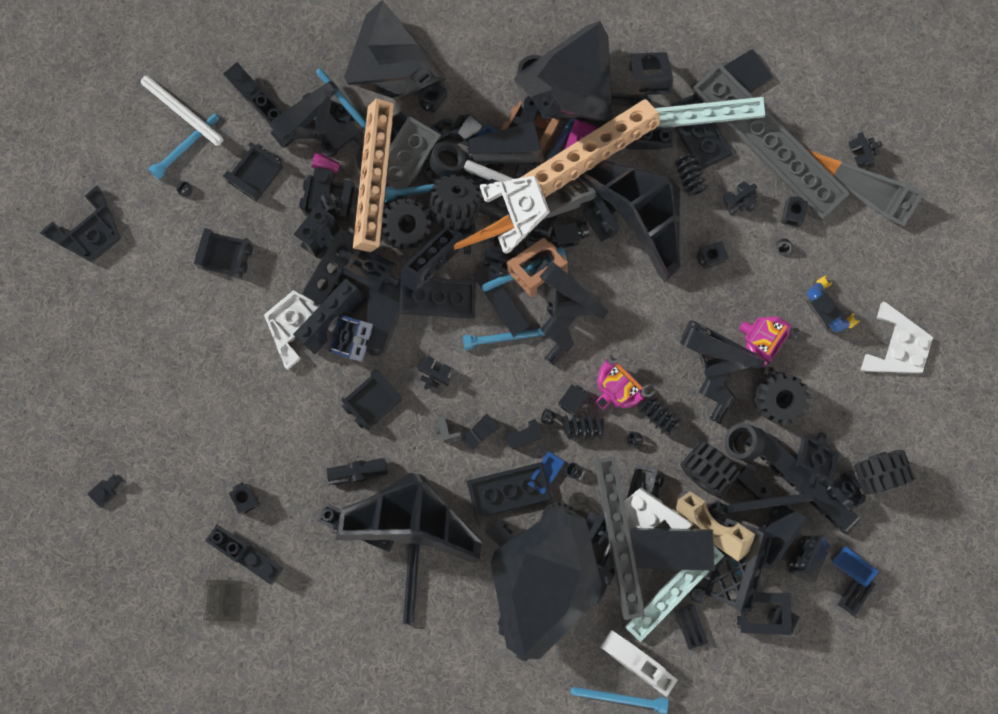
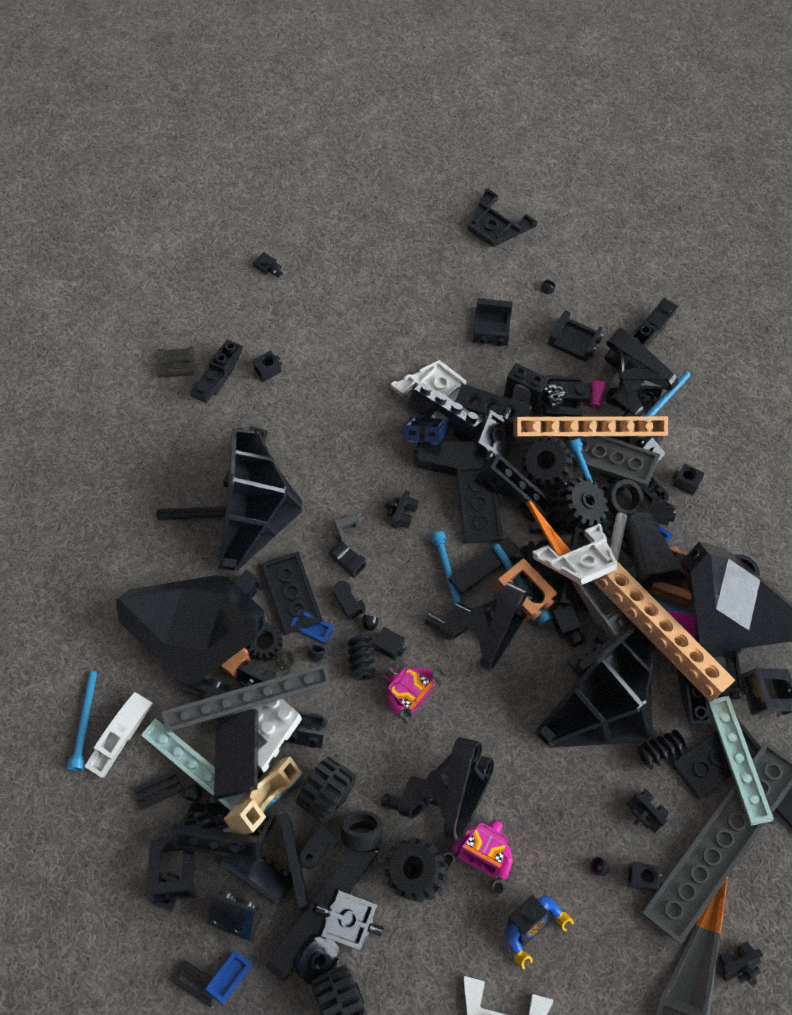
camera: 85 degrees right, 15 degrees down
white axle [141,76,223,146] -> none
dark azure piece [148,114,219,180] -> none
black piece [327,458,388,485] -> none
black panel [341,369,403,430] -> none
black panel [344,0,447,101] -> none
black hinge [627,431,644,447] -> none
black piece [638,396,682,436] -> none
black brick [697,241,729,270] -> none
black plate [708,500,726,518] -> none

